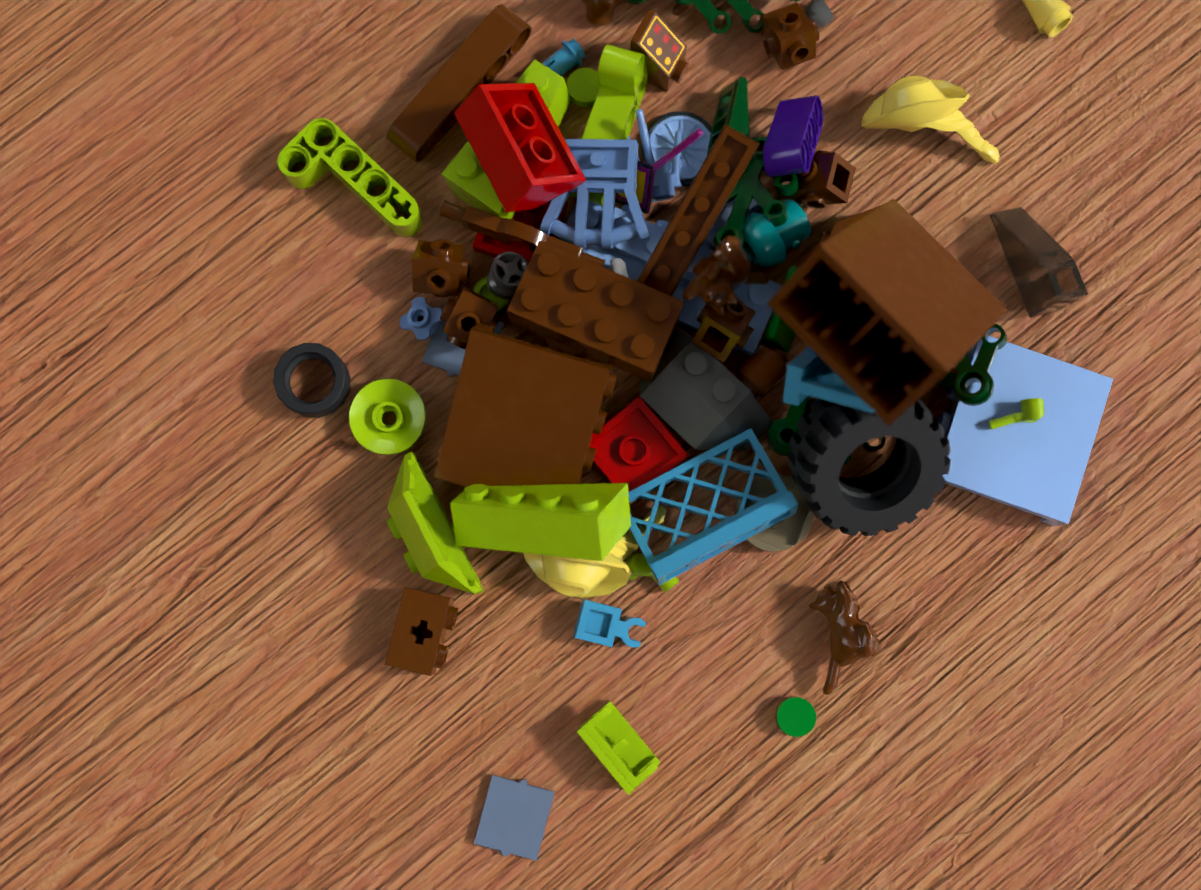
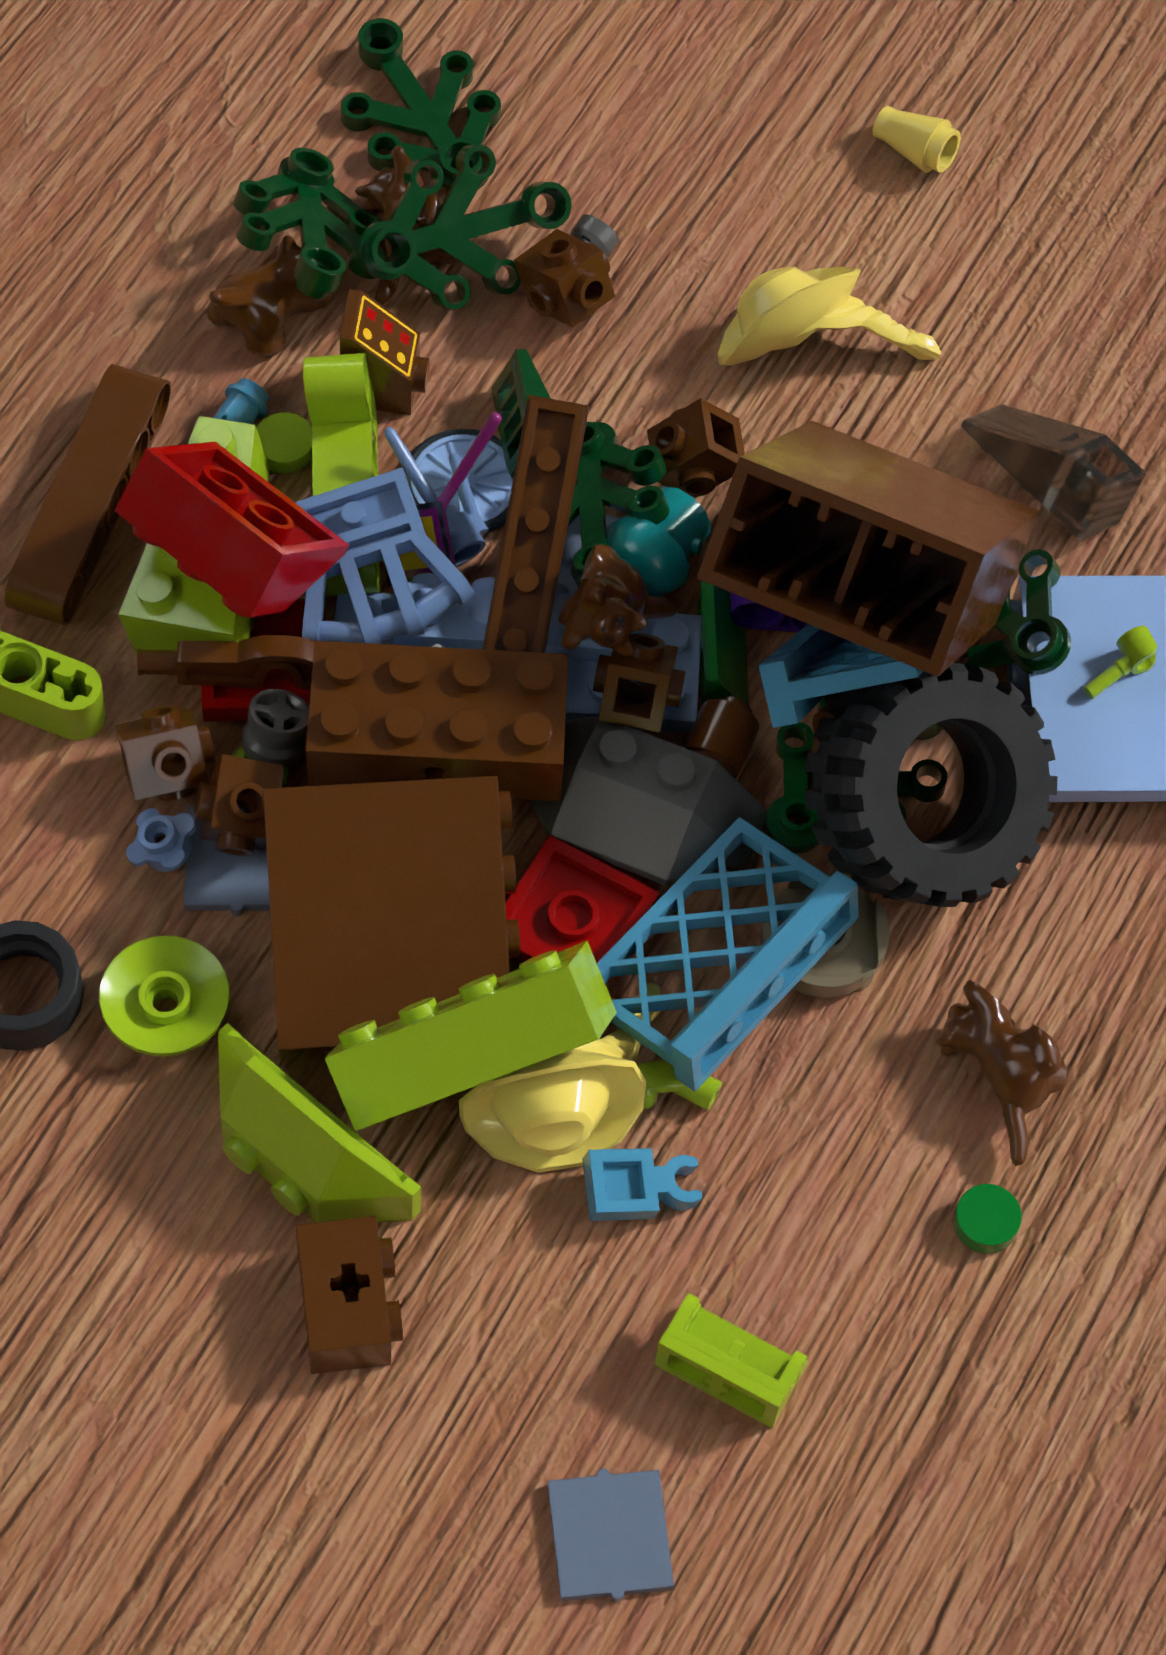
camera: 25 degrees left, 20 degrees down
dark purple beam [763,95,823,177] -> none

